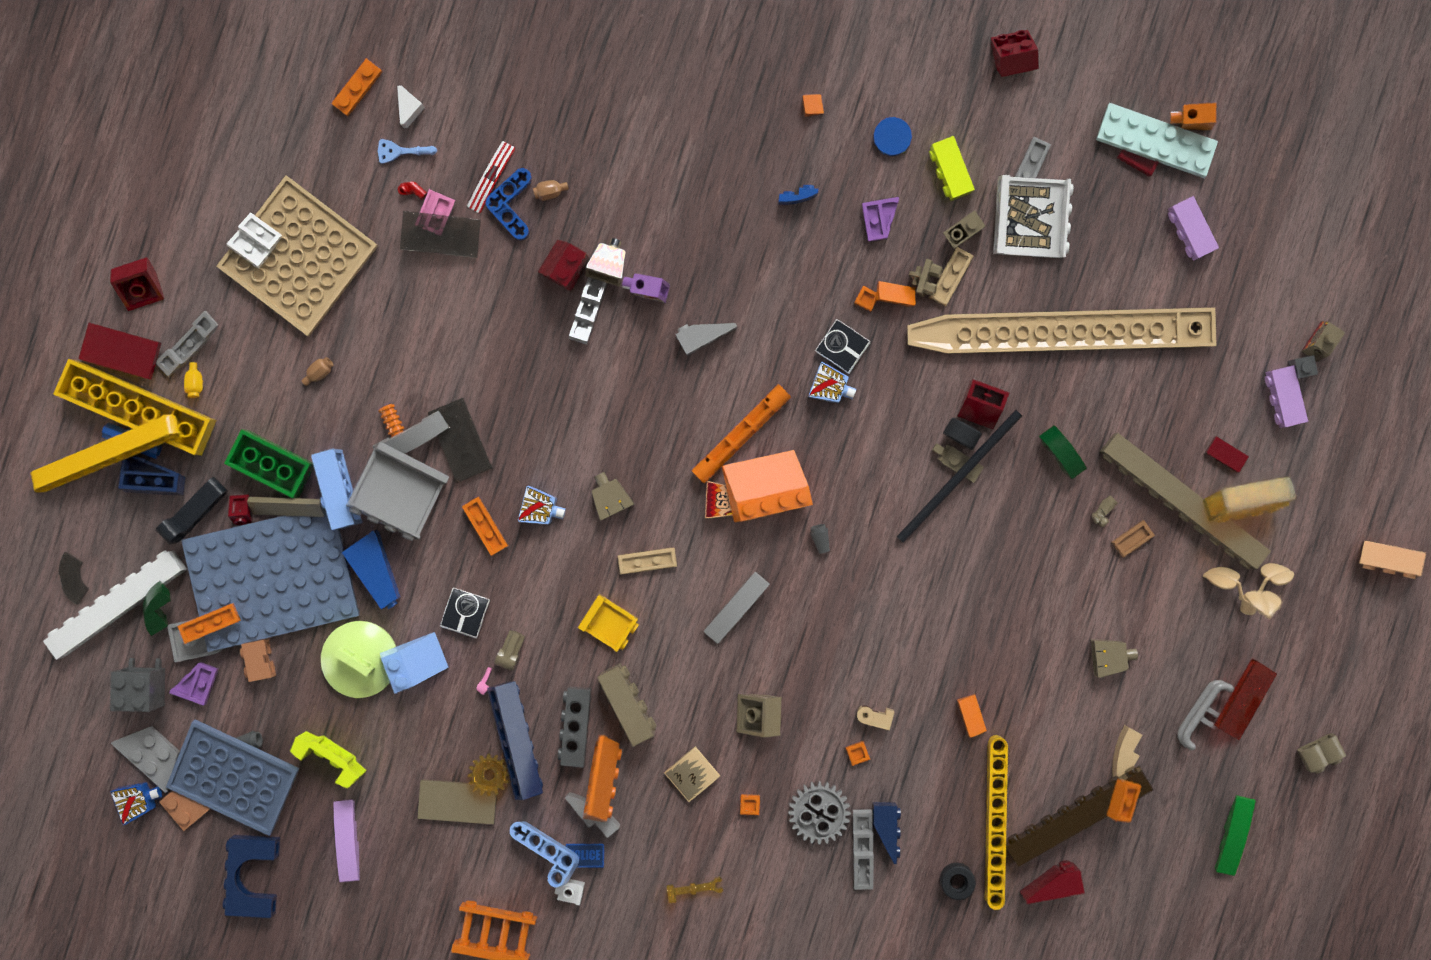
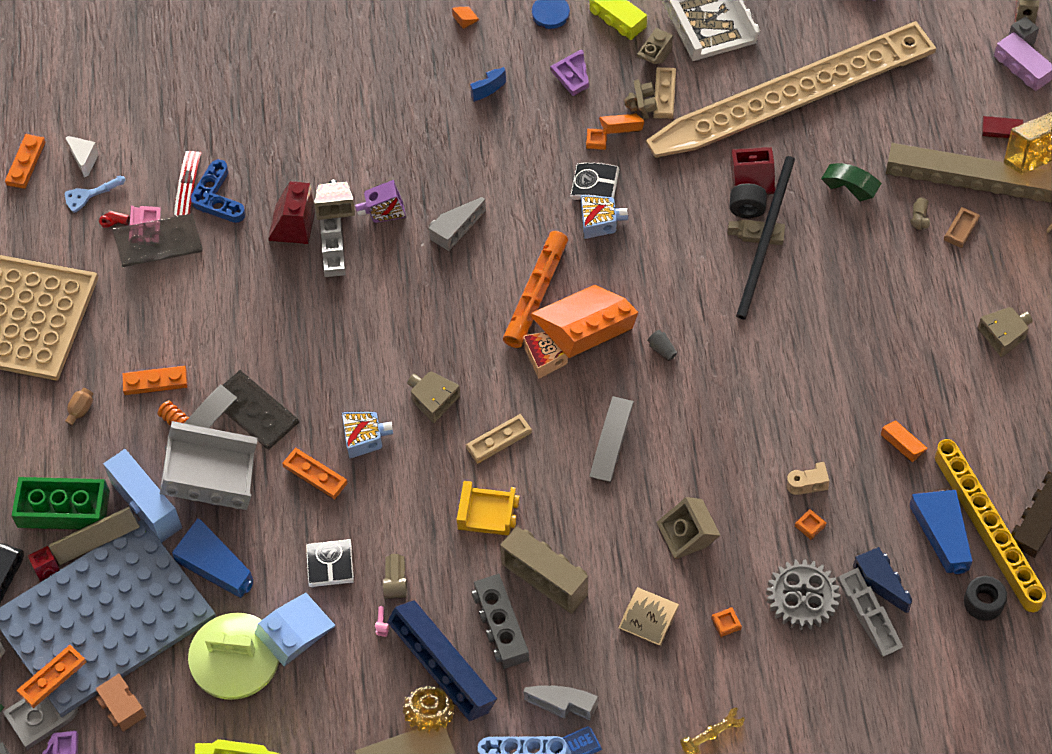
camera: 15 degrees left, 30 degrees down
medium nougat plant [533,180,569,201] -> none
orange slope [583,735,622,822] -> none
none -> orange plate [122,366,188,395]
none -> blue slope [910,490,972,574]

